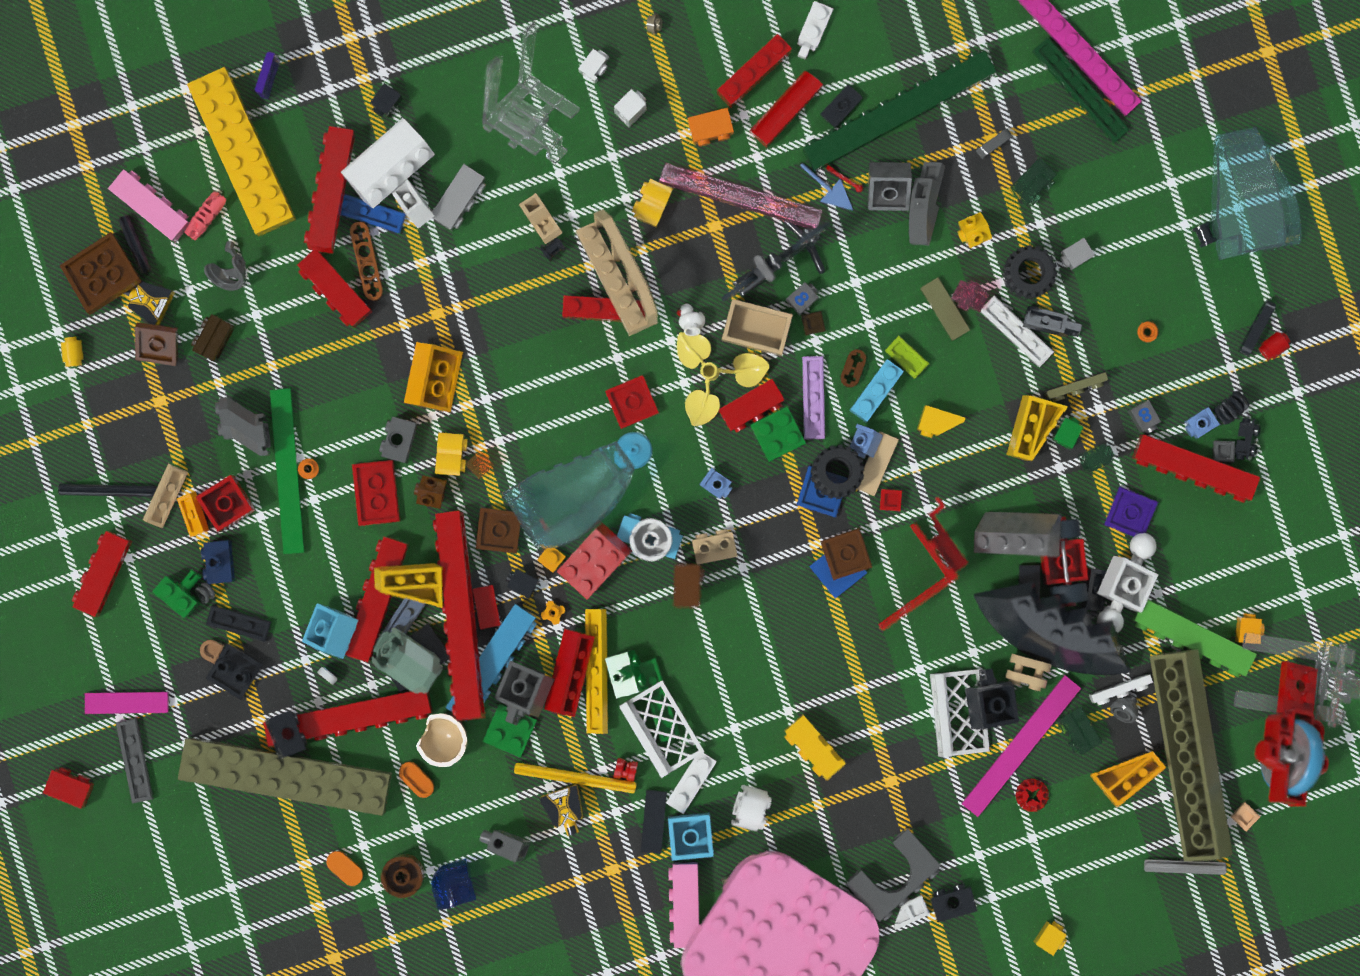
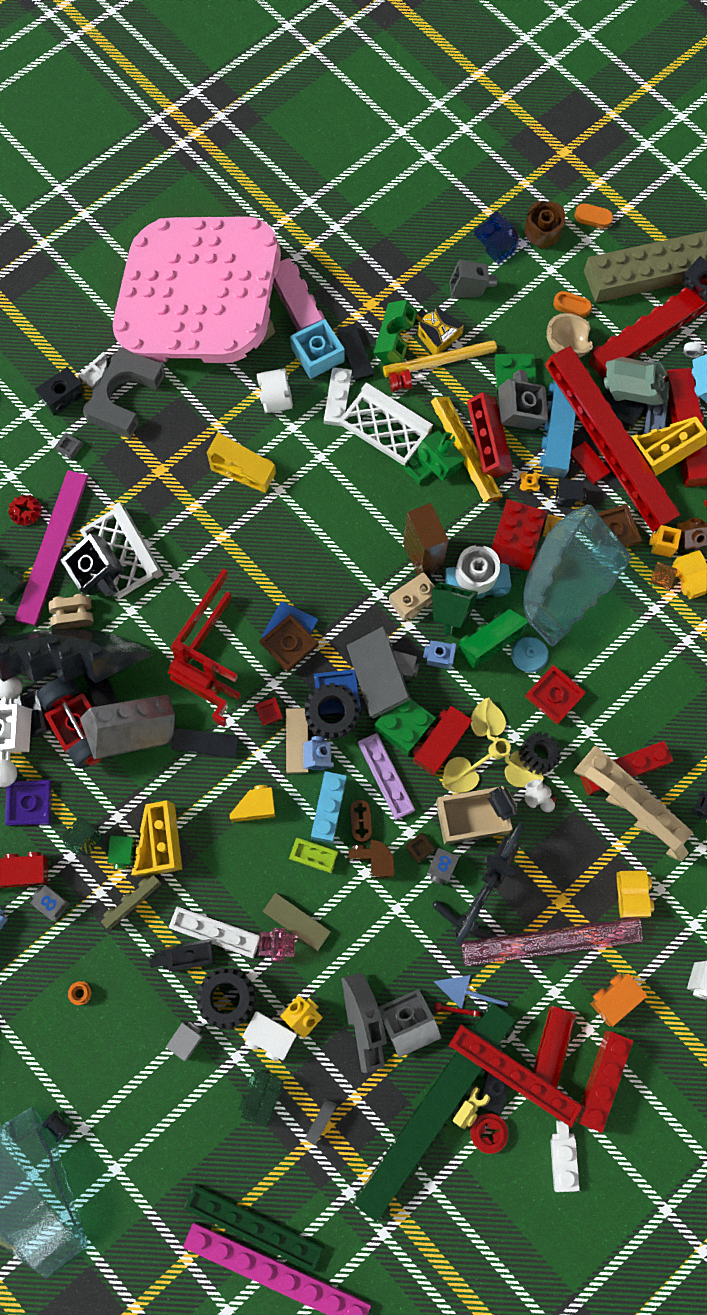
camera: 155 degrees right, 15 degrees down
none -> dark grey tile [54,432,83,460]
none -> black tile [171,728,239,758]
none -> white brick [242,1011,297,1062]
none -> dark grey tile [347,626,411,719]
none -> reddish brown brick [348,840,394,878]
none -> green arch [373,300,417,364]
none -> flat silver brick [393,650,420,682]
none -> dark green torso [432,582,478,635]
none -> red tile [449,1025,583,1128]
none -> light yellow plate [453,1087,490,1129]
none -> green slope [457,609,528,670]
none -> red gear [470,1113,508,1154]
none -> black brick [488,786,519,821]
none -> black tyre [519,732,562,775]
none -> light orange brick [649,525,681,558]

